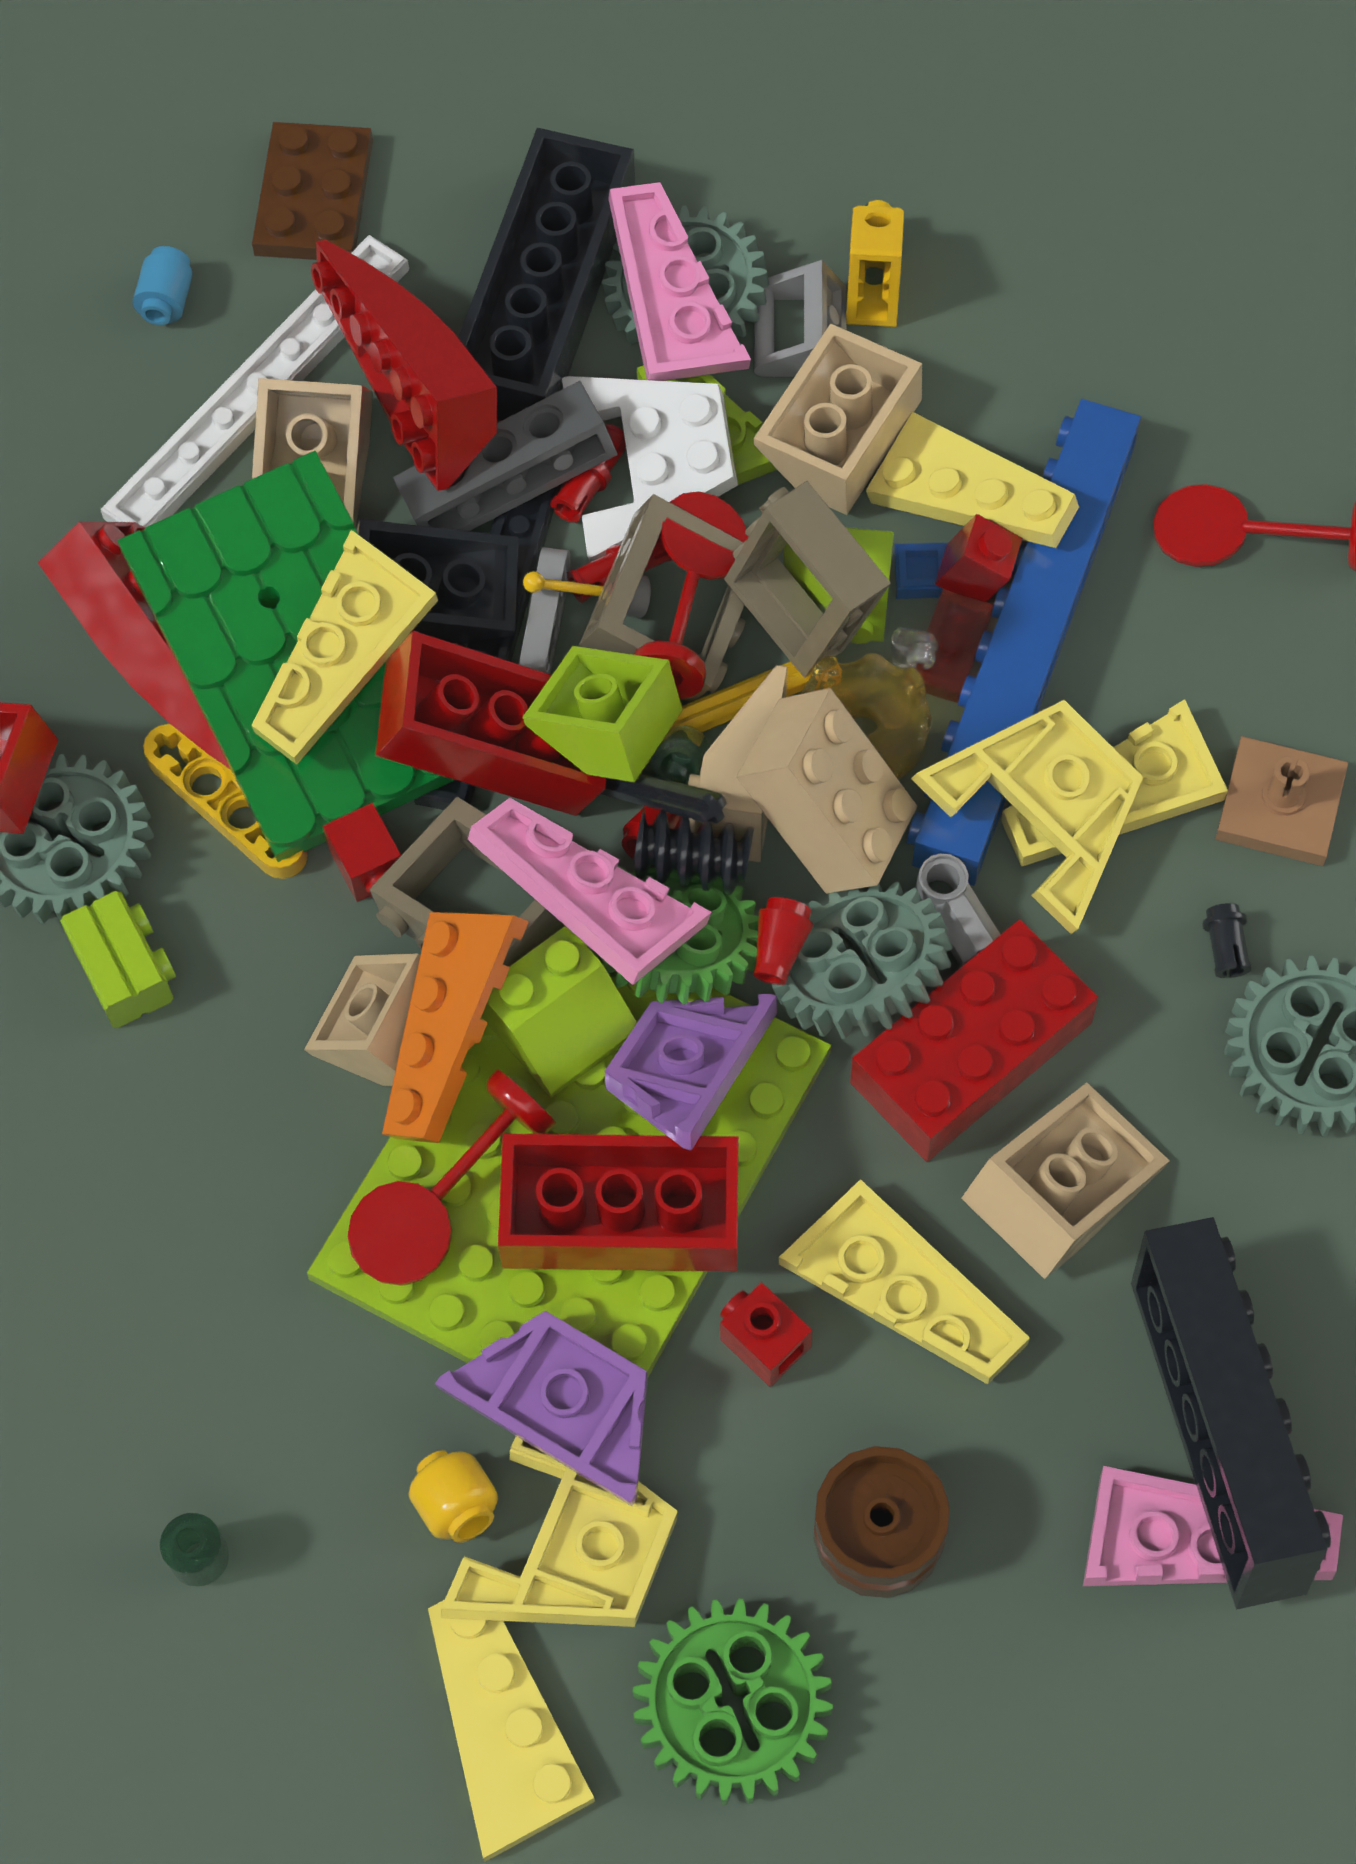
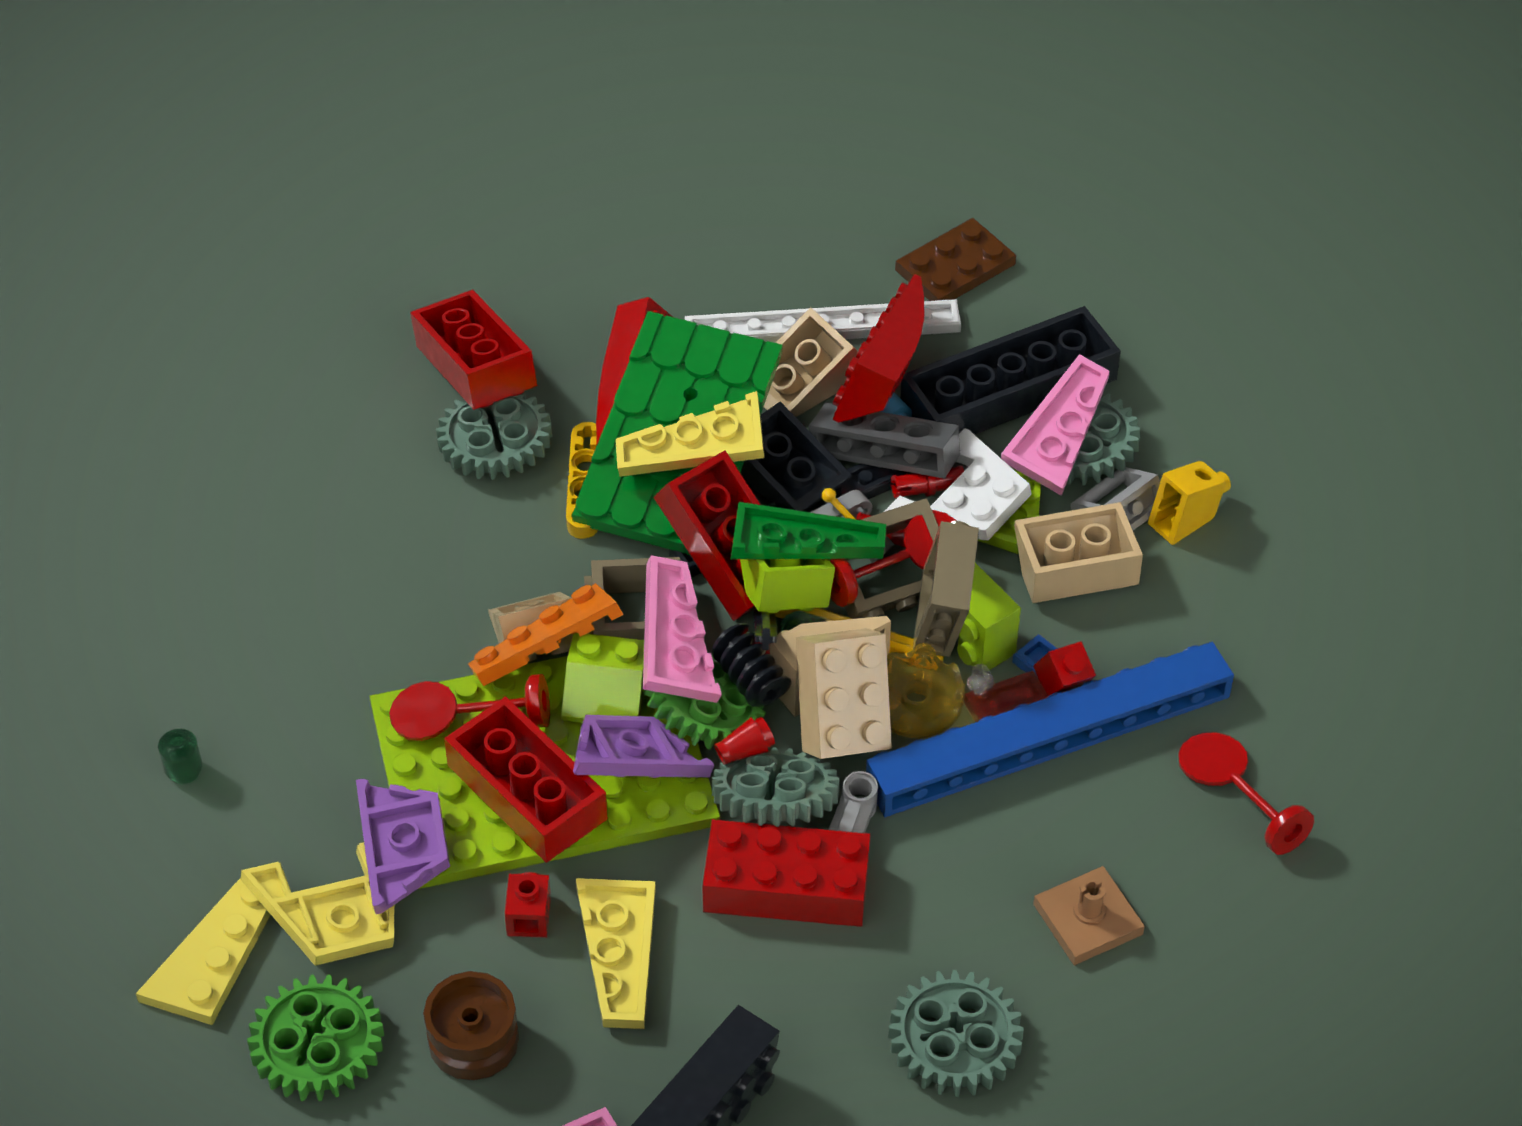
camera: 45 degrees right, 15 degrees down
lime brick [60,891,177,1028] -> none
dark azure brick [132,246,193,325] -> none
red brick [323,803,401,902] -> none
yellow head [408,1450,498,1543] -> none
light yellow wing [866,412,1079,548] -> none
light yellow wing [911,700,1143,934] -> none
tan slope [961,1082,1170,1279] -> none
light yellow wing [1001,699,1228,867] -> none
black pin [1202,903,1252,978] -> none
none -> green wing [731,502,887,559]

